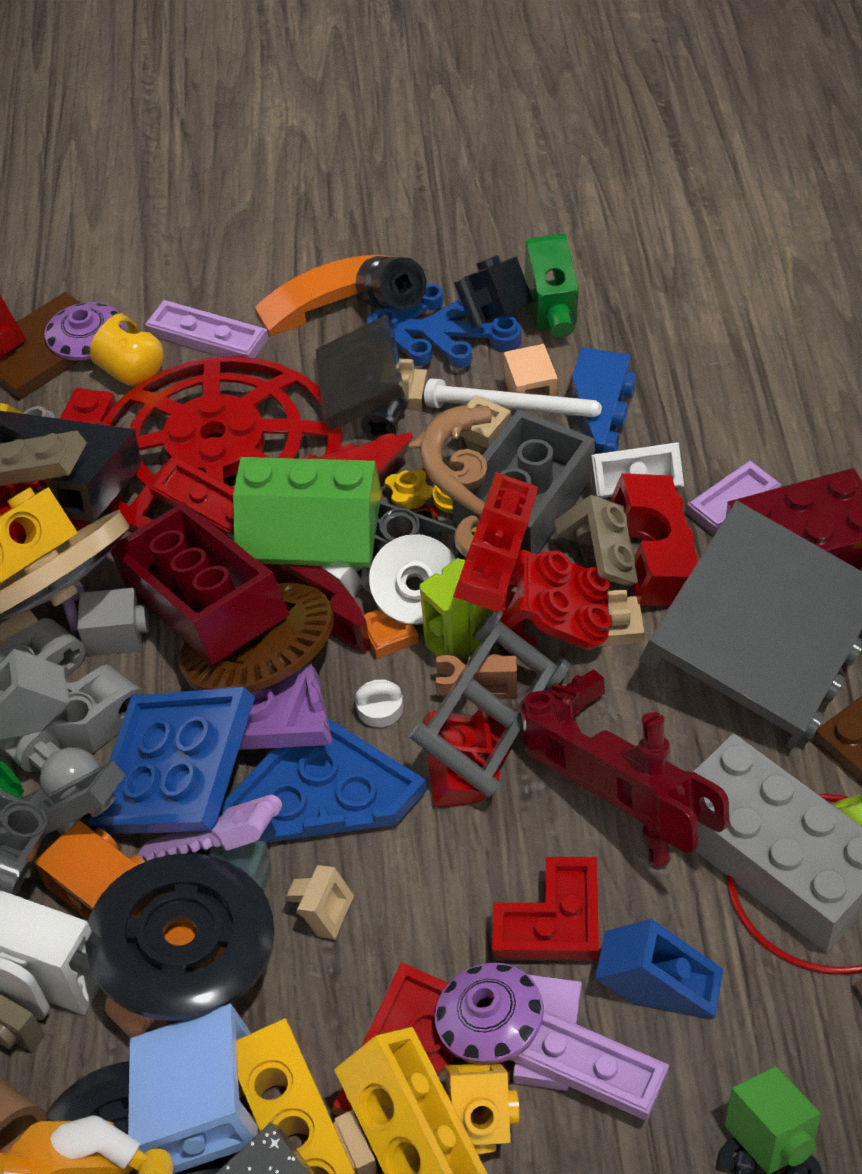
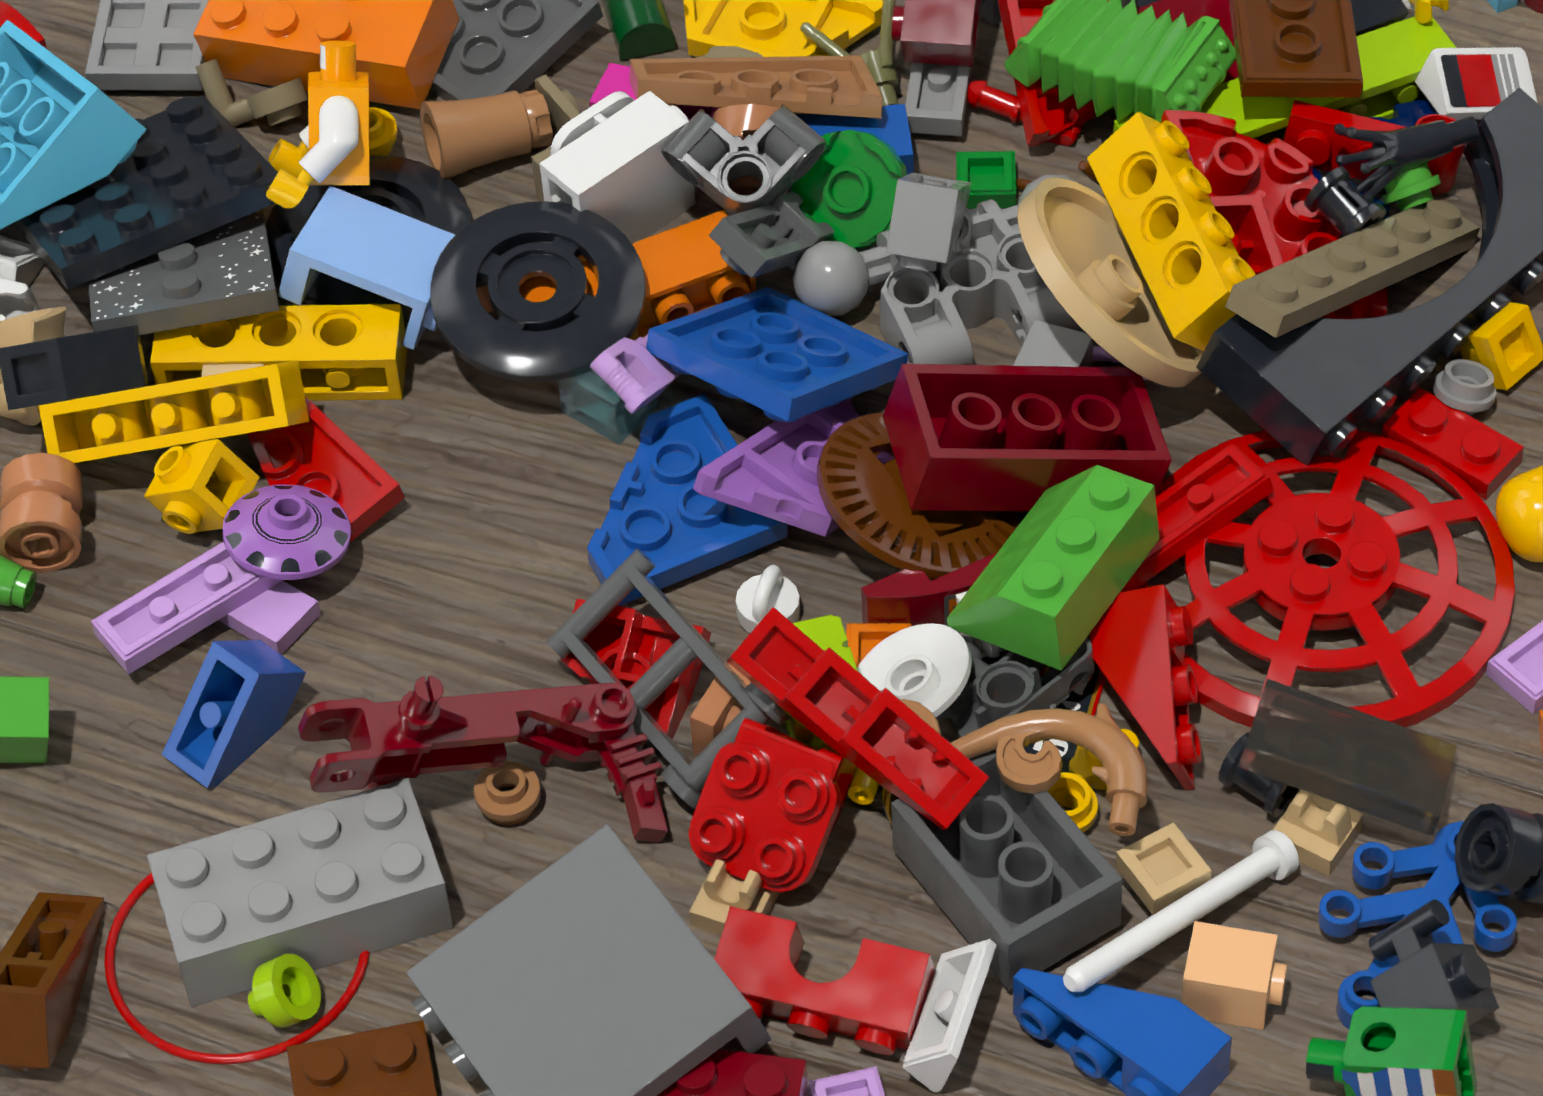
camera: 115 degrees right, 0 degrees up
tan tile [285,865,354,940] -> none
red plate [492,857,599,961] -> none
dark tan bracket [555,495,638,587] -> none

